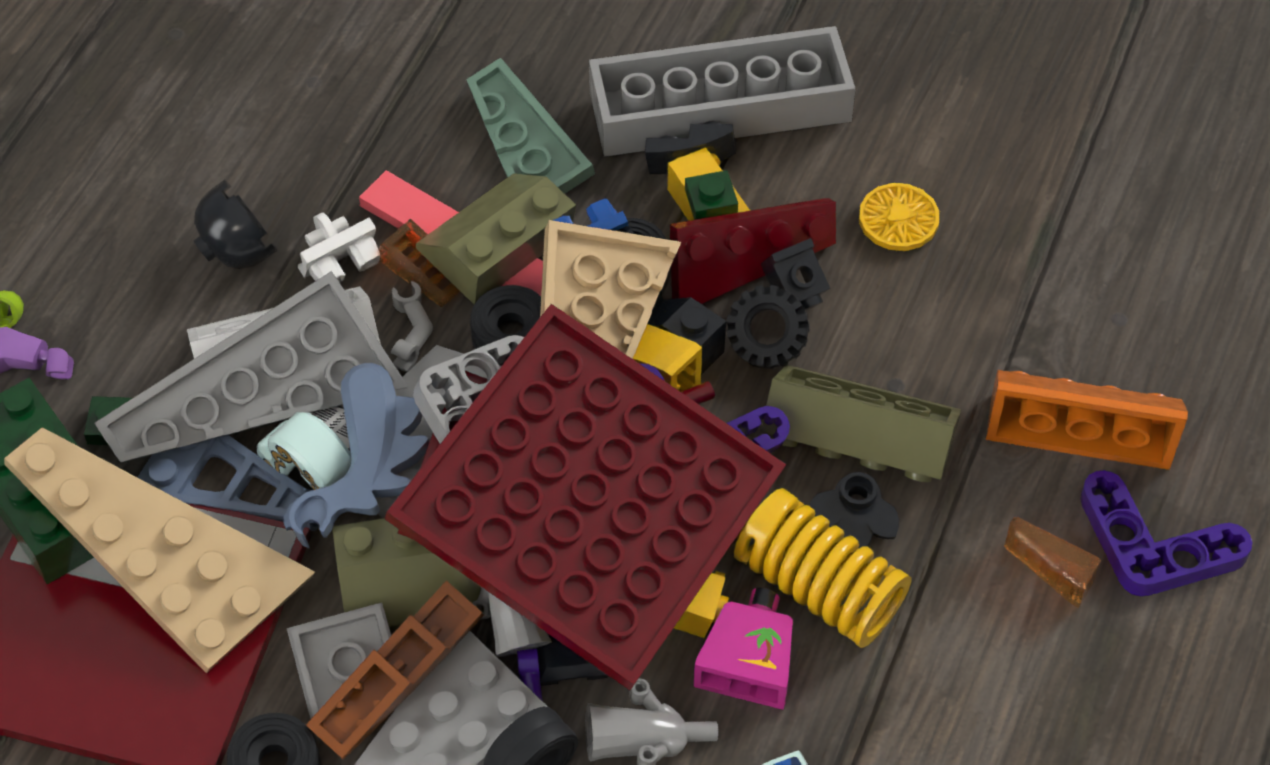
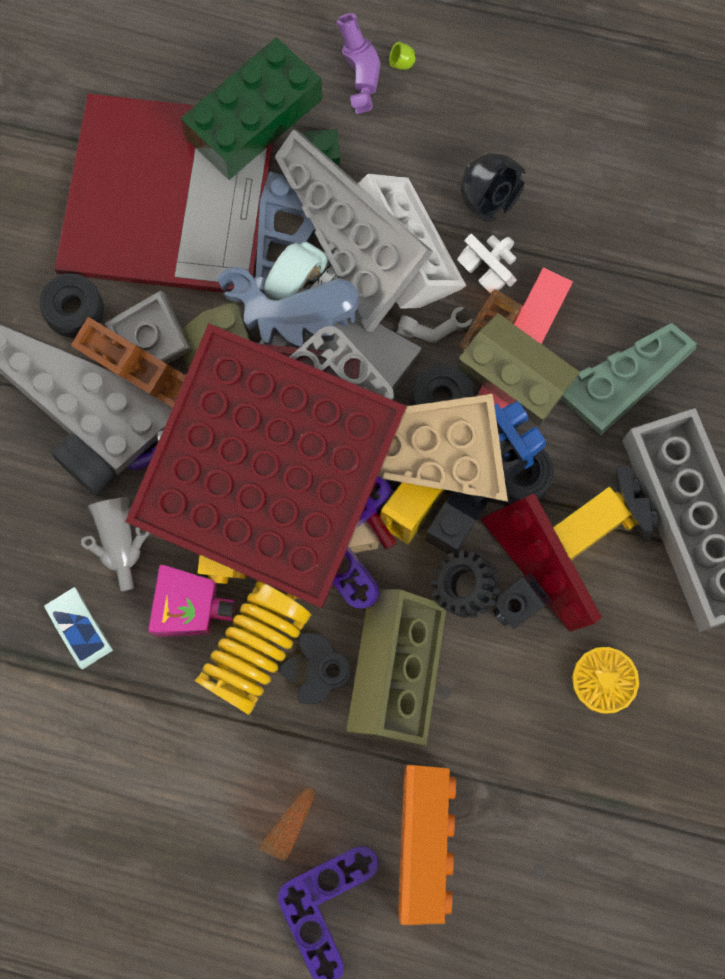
camera: 80 degrees right, 20 degrees up
tan wing [4,427,315,674] -> none
dark green plate [685,170,738,220] -> none

